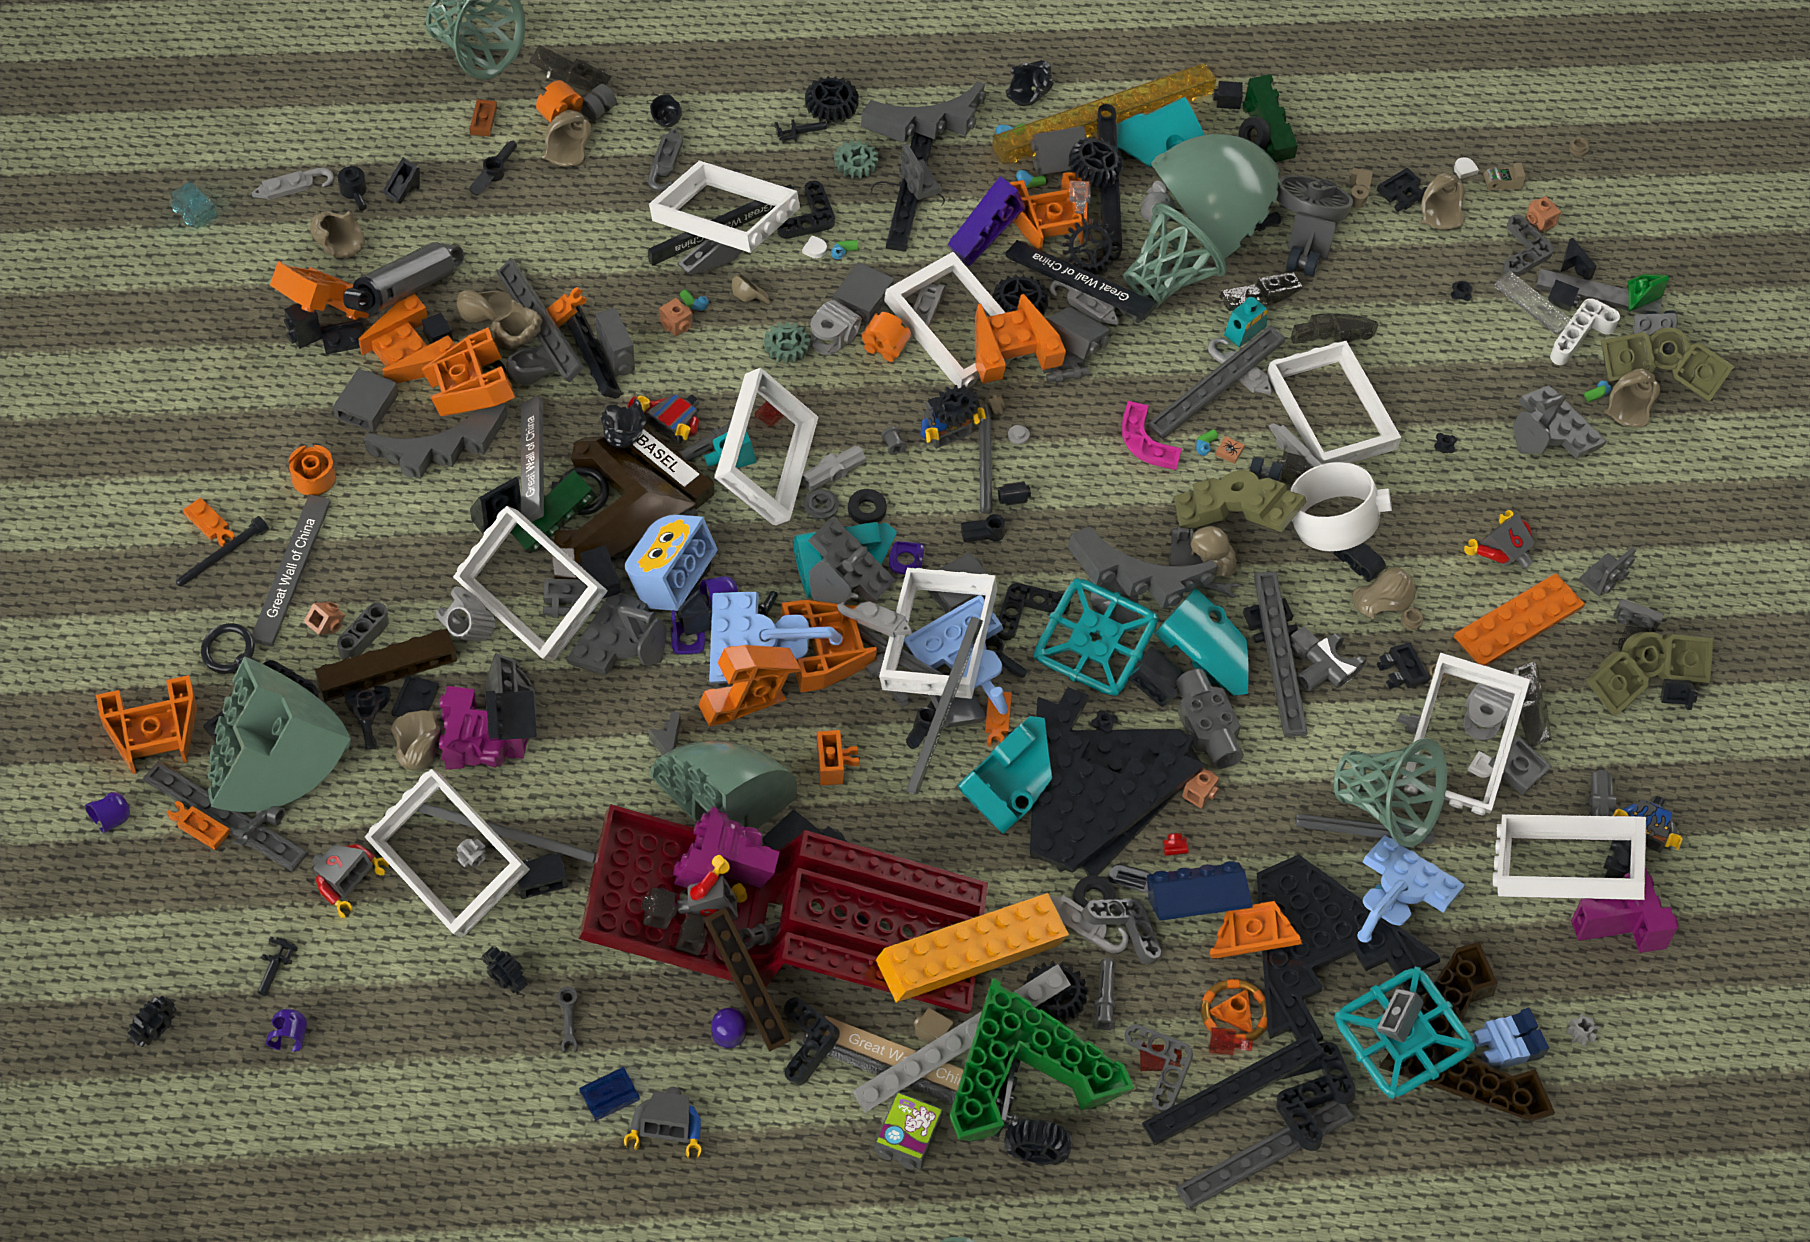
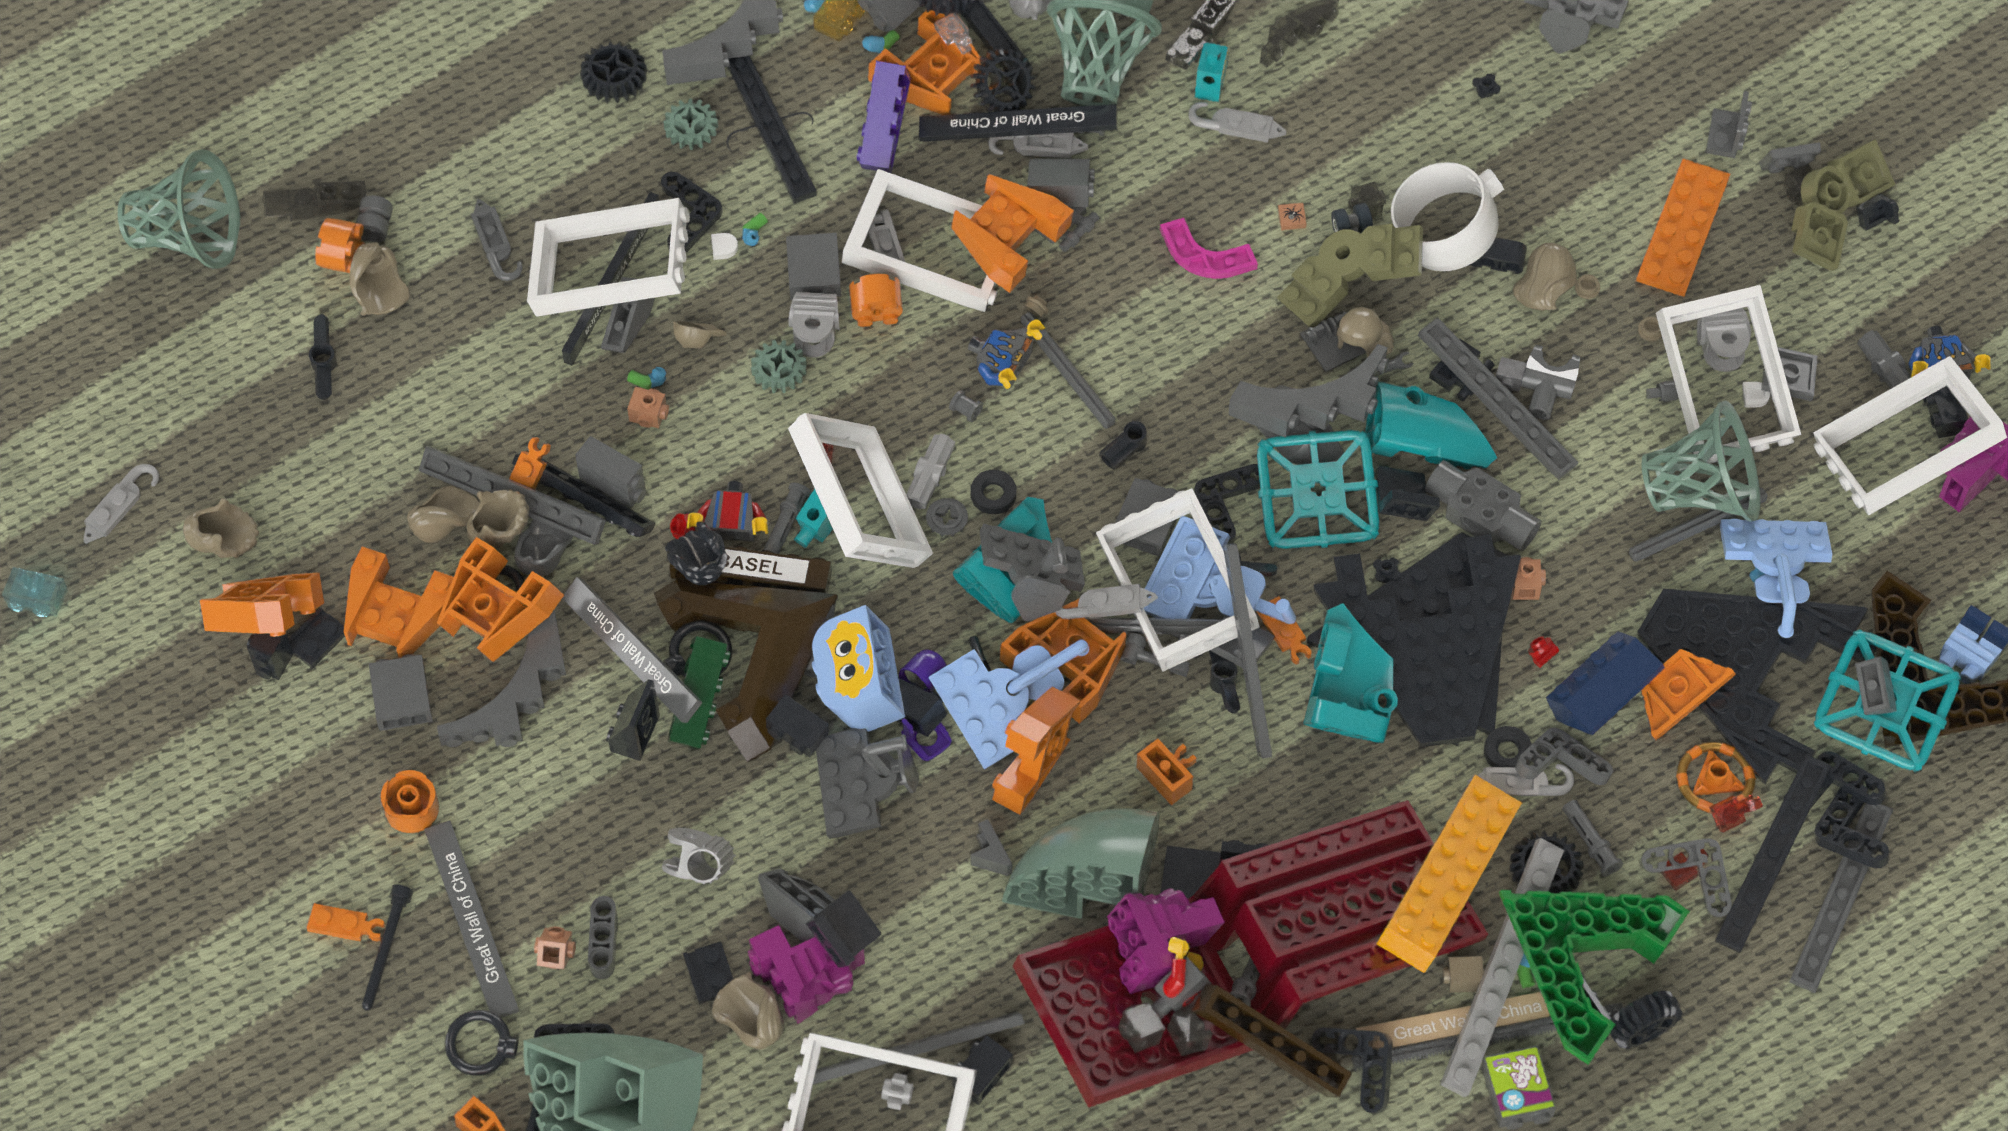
camera: 30 degrees left, 5 degrees up
dark brown brick [315,629,457,702] -> none
black piece [338,166,367,211] -> none
dark grey piece [343,242,464,314] -> none
black animal [344,686,391,750] -> none
black slope [382,157,420,204] -> none
black brick [422,313,453,344] -> none
white window [453,506,607,662] -> none
dark orange plate [469,99,497,137] -> none
dark grey plate [543,579,586,618] -> none
black hair [650,95,682,128] -> none
dark purple helmet [711,1007,747,1048] -> none
black piece [774,119,827,144] -> none
dark purple piece [889,541,924,574] -> none
dark grey bracket [899,143,940,200] -> none
black gear [932,385,980,426] -> none
black gear [992,274,1049,315] -> none
black brick [998,481,1031,506] -> none
light grey plate [1008,425,1030,445] -> none
black piece [1108,864,1151,893] -> none
dark grey tile [1148,325,1286,439] -> none
arm [1196,429,1218,456] -> none
white window [1267,341,1401,465] -> none
light grey plate [1269,423,1322,469] -> none
black plate [1377,642,1430,689] -> none
dark grey torso [1464,510,1534,569] -> none
clear smoke slope [1514,661,1552,747] -> none

